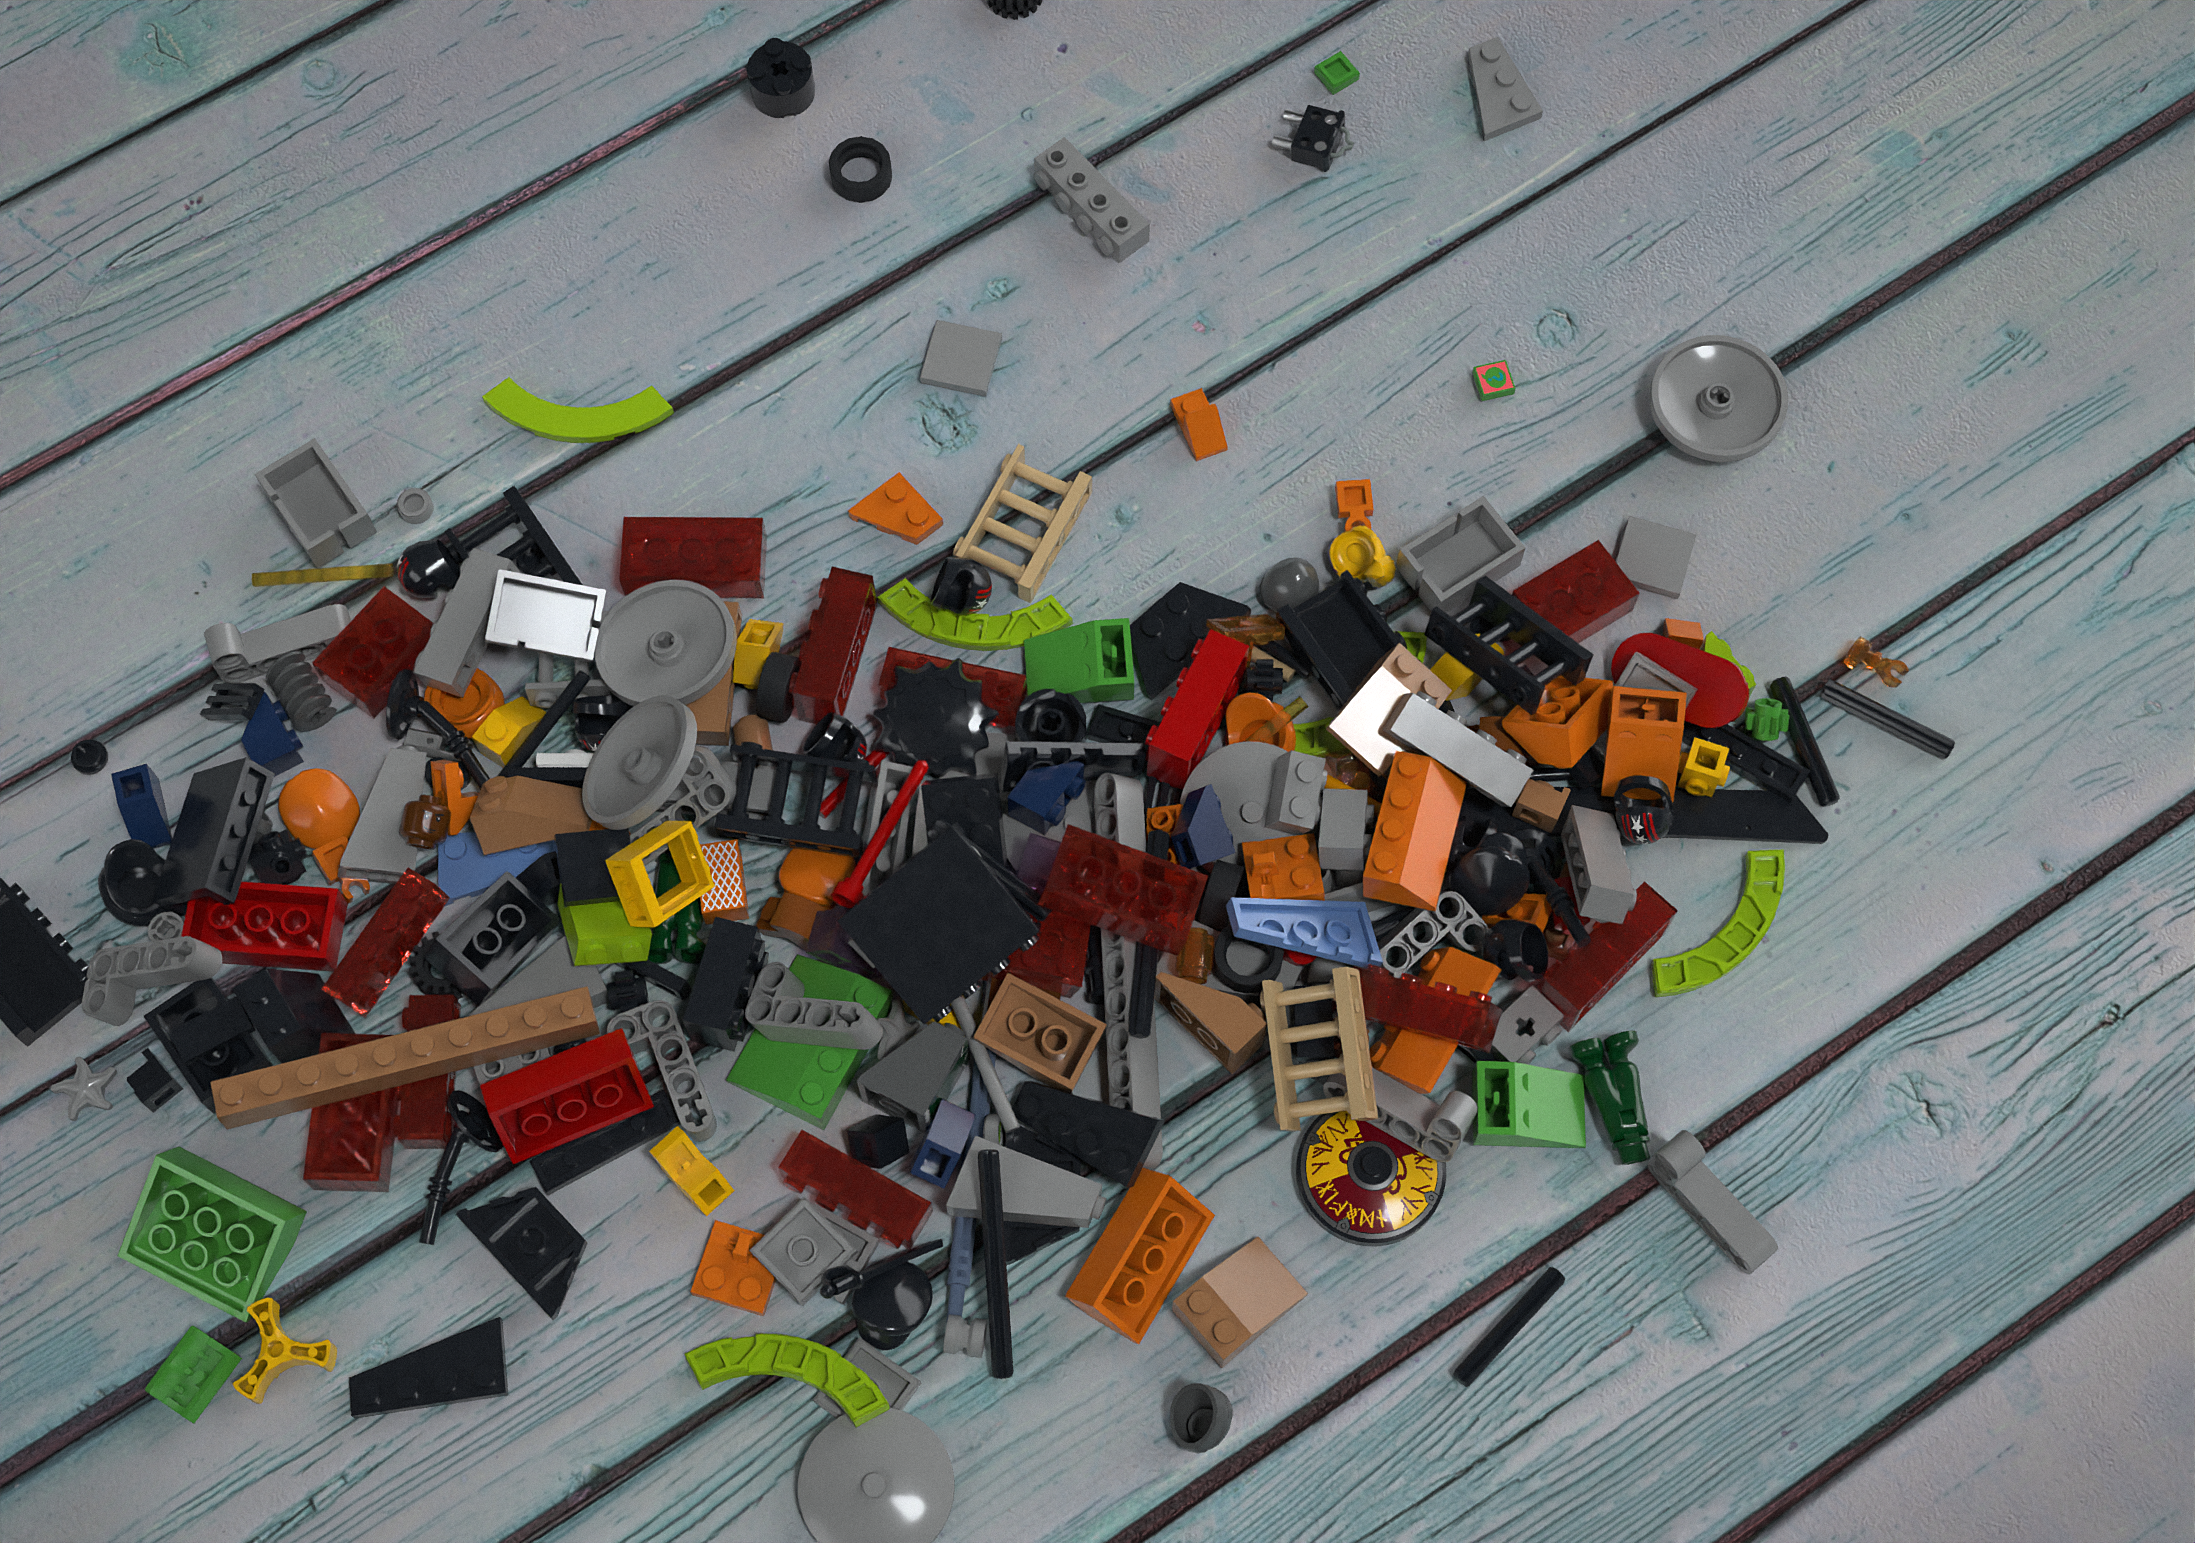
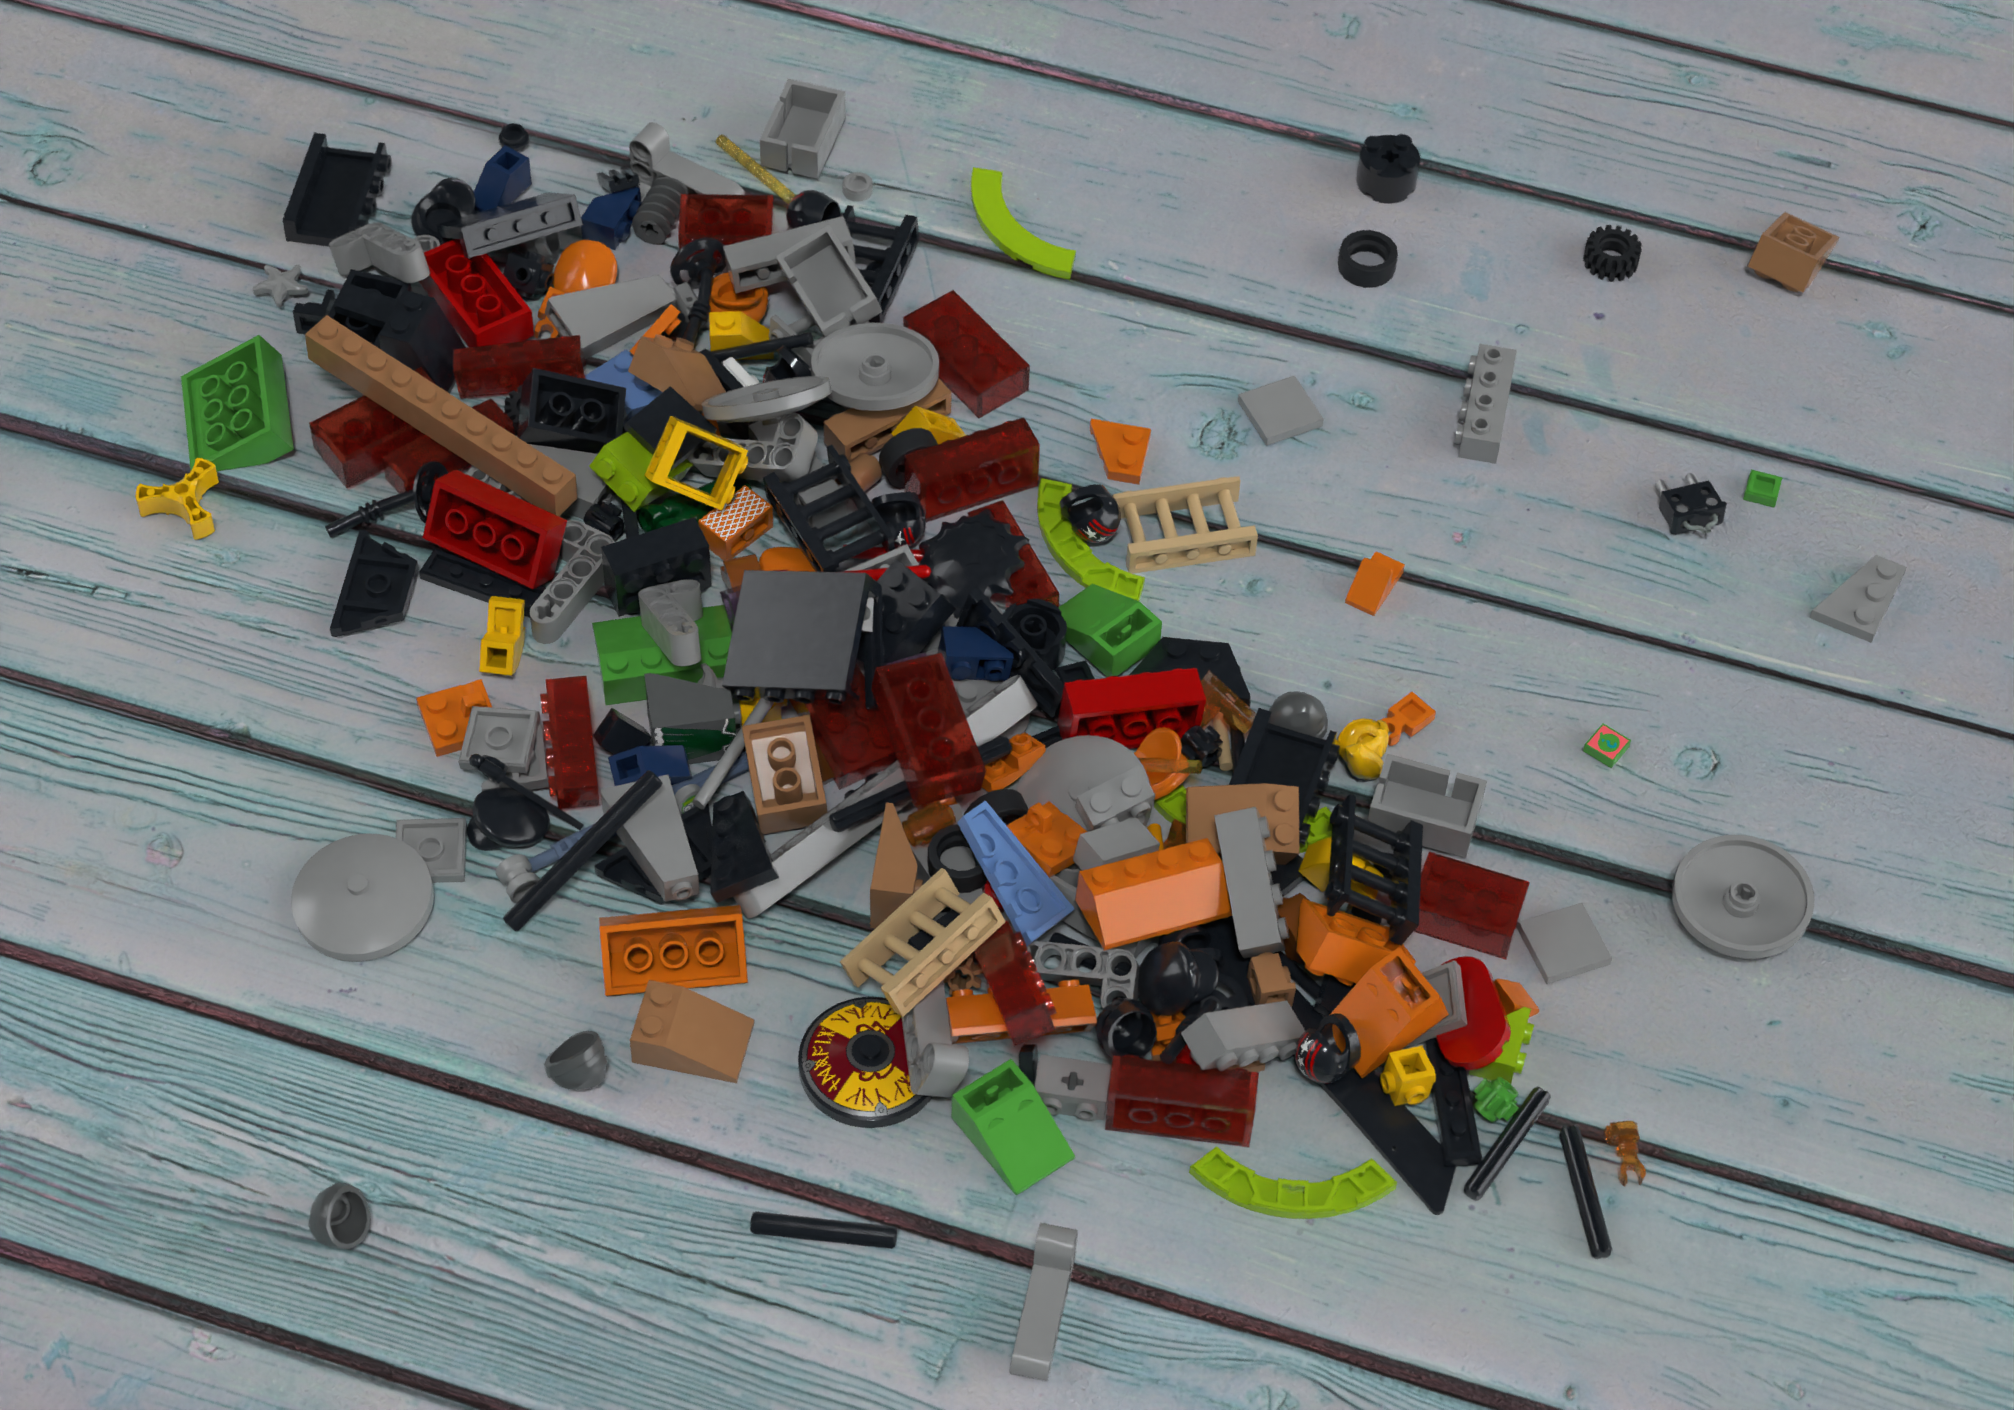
camera: 50 degrees right, 15 degrees down
bright green bracket [145,1326,242,1424] -> none
black wing [349,1317,509,1419] -> none
reddish brown head [400,795,451,850] -> none
lime tile [685,1333,890,1427] -> none
dark blue slope [1171,784,1236,871] -> none
dark green piece [1569,1031,1650,1165] -> none

